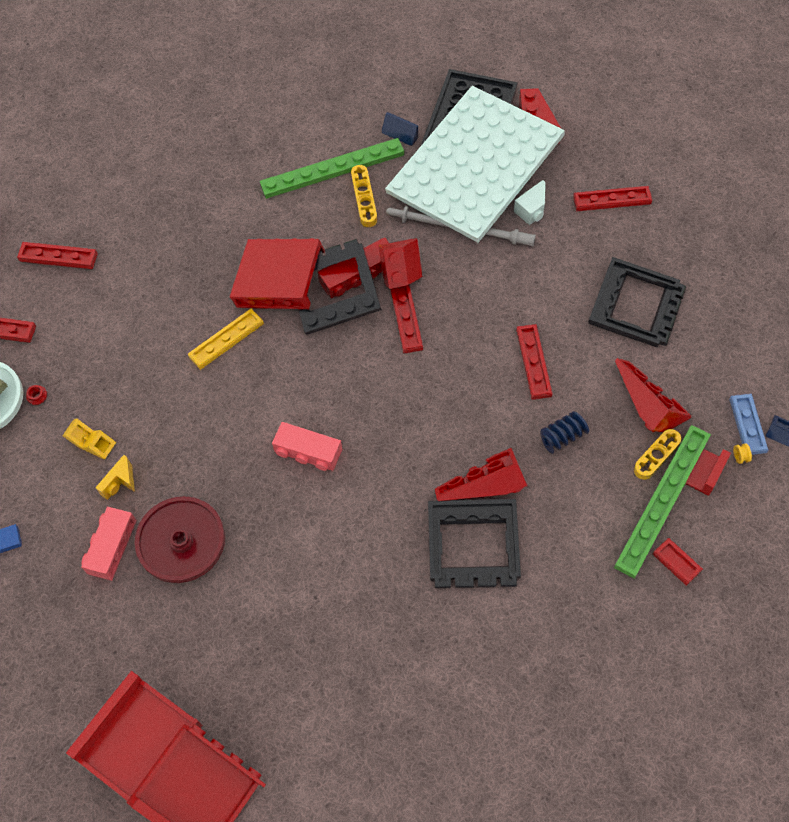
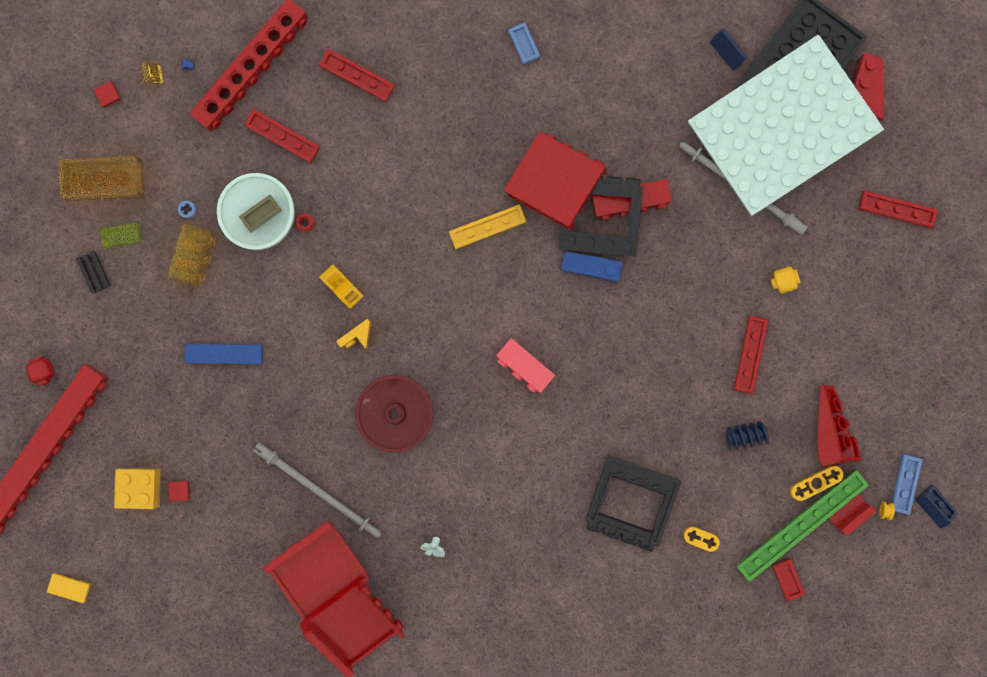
camera: 15 degrees right, 25 degrees up
coral brick [81,507,137,581] -> none
bright green plate [260,138,404,199] -> none
yellow beam [351,165,377,227] -> none
red slope [378,238,423,289] -> none
red tile [390,285,423,354] -> none
red wedge [435,448,527,501] -> none
light aqua slope [514,180,545,225] -> none
black hinge [588,257,686,347] -> none
none -> light grey bar [253,442,381,538]
none -> light aqua plant [420,537,445,557]
none -> medium blue tile [508,22,540,65]
none -> blue slope [561,251,622,283]
none -> yellow beam [683,526,720,552]
none -> yellow head [771,266,801,294]

